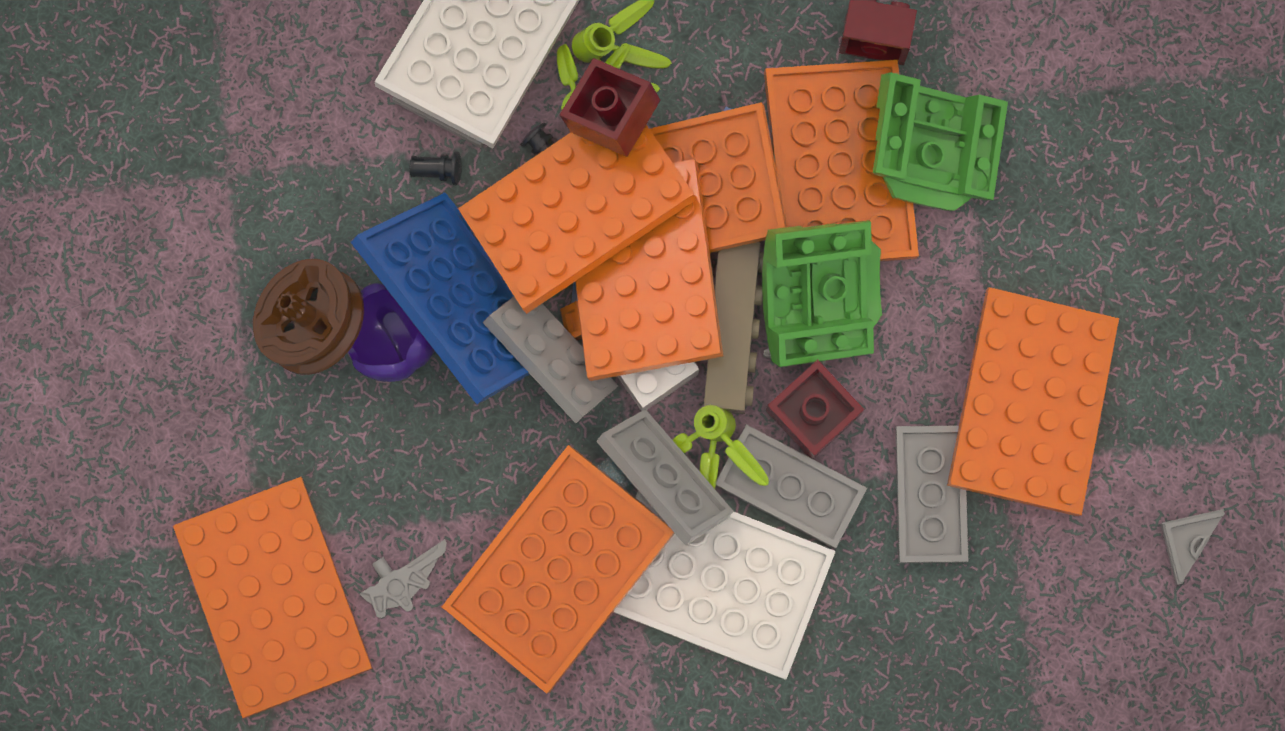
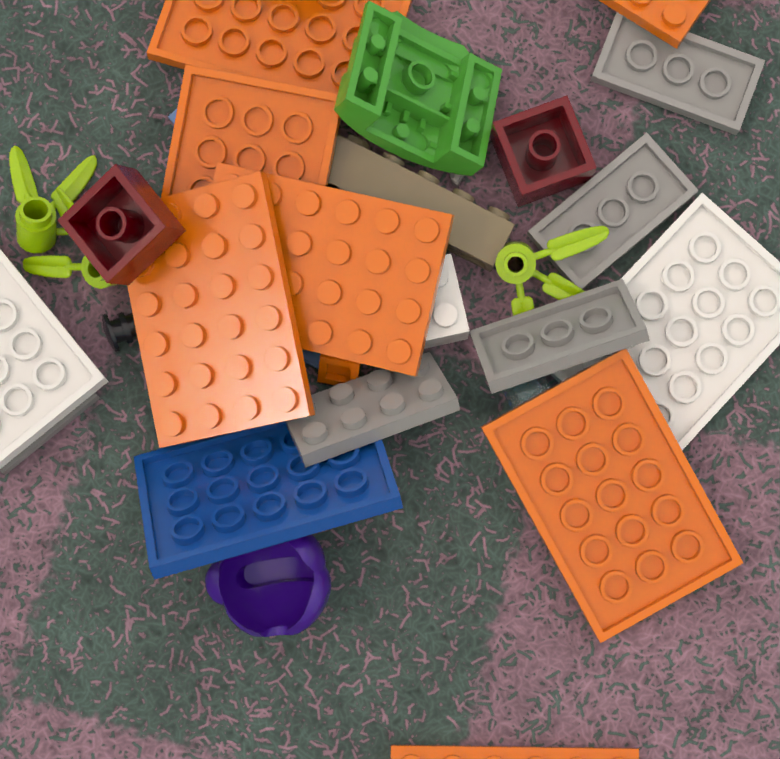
camera: 70 degrees left, 0 degrees up
reddish brown wheel [253,259,364,375] -> none
light grey piece [360,539,447,618] -> none
black pin [409,152,462,185] -> none

